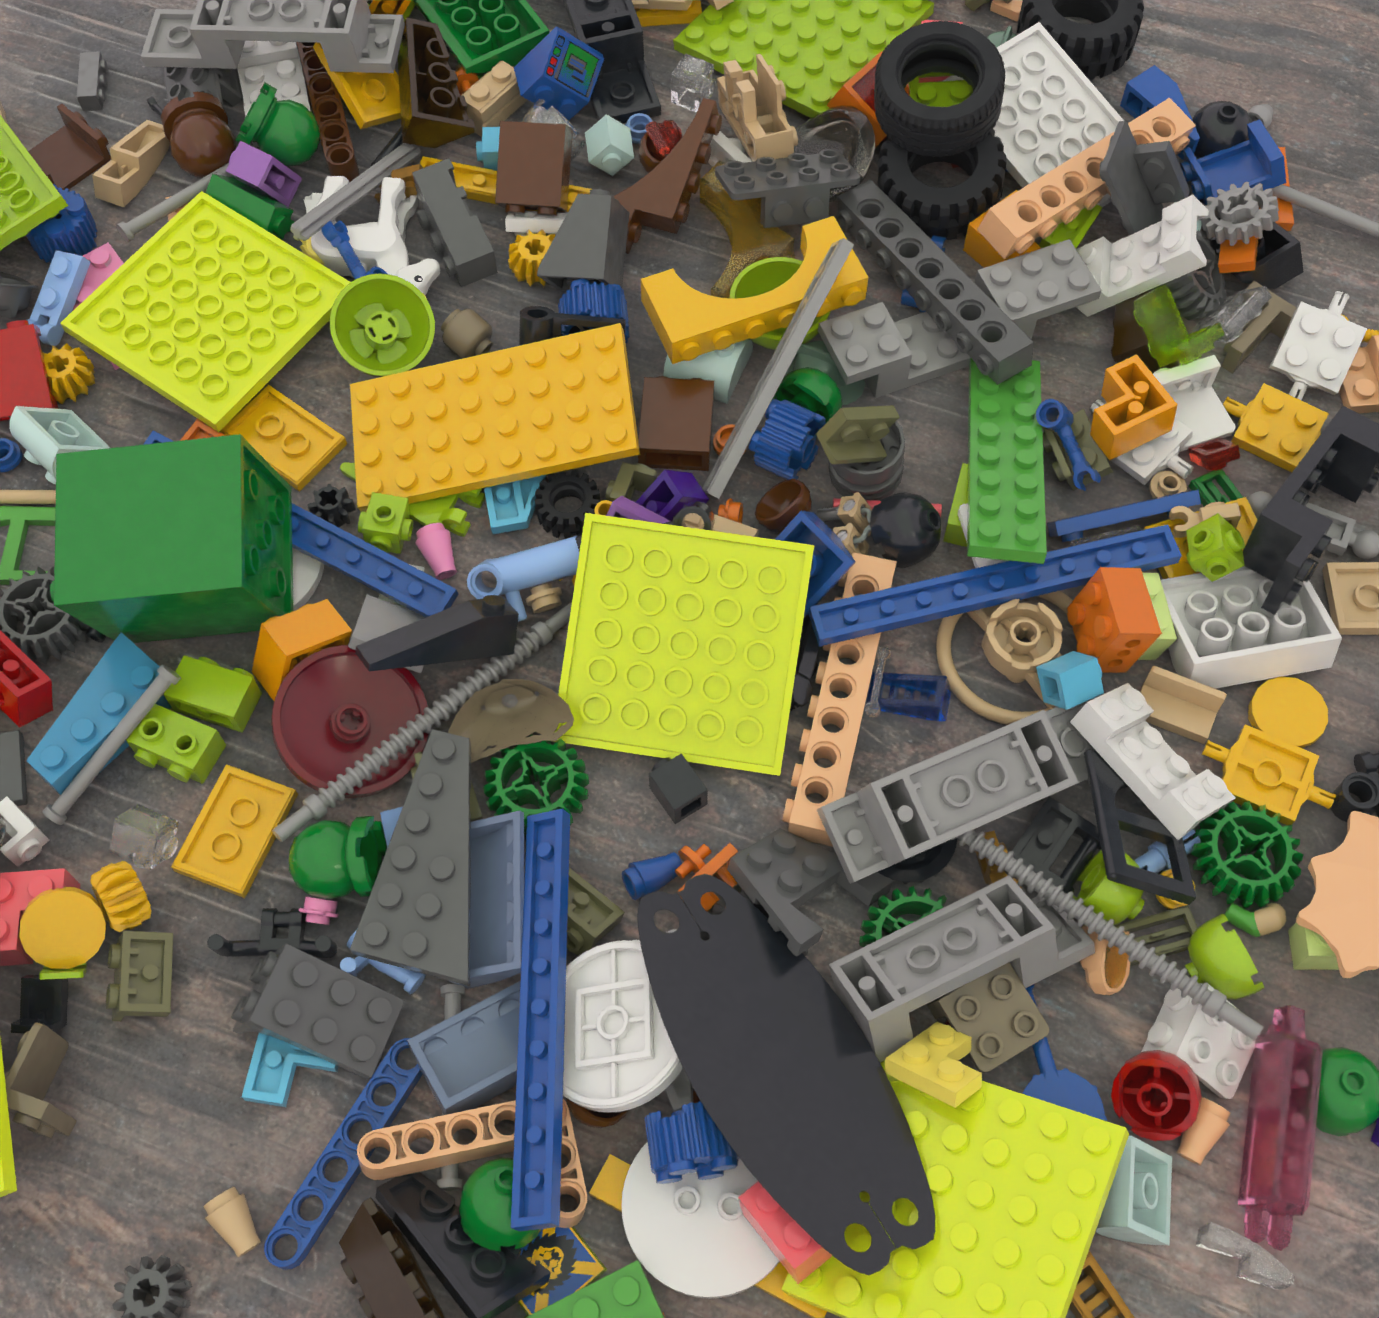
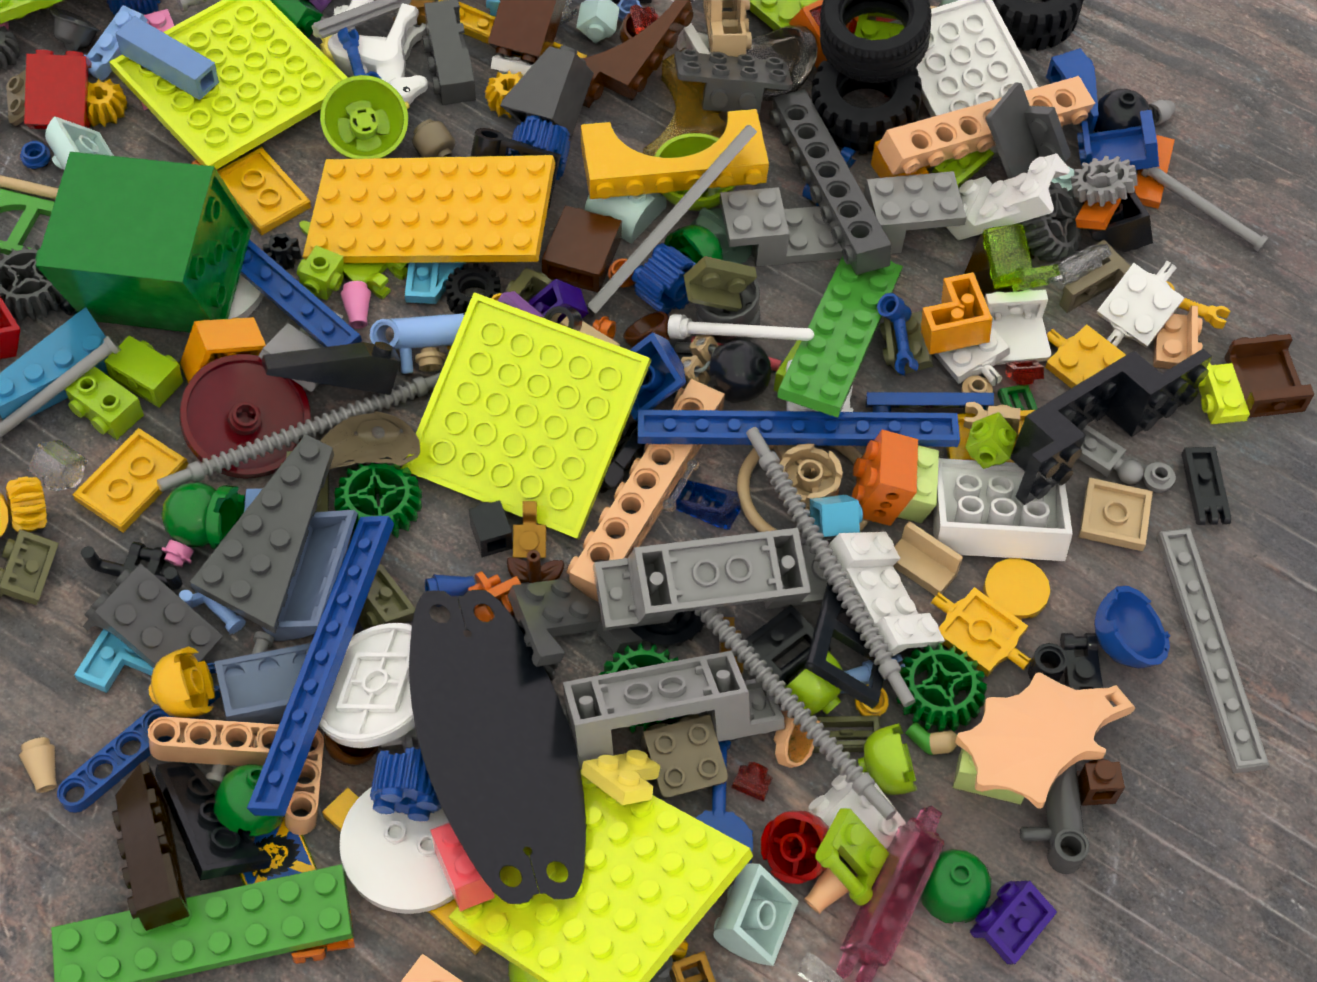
camera: 10 degrees right, 5 degrees down
none -> medium blue brick [115,16,219,100]
none -> yellow cylinder [149,646,215,718]
none -> reddish brown plant [507,550,564,583]
none -> pearl gold plate [513,501,546,558]
none -> white piece [668,314,814,341]
none -> clear red plate [731,762,773,802]
none -> light grey hose [746,427,916,707]
none -> lime plate [815,808,889,906]

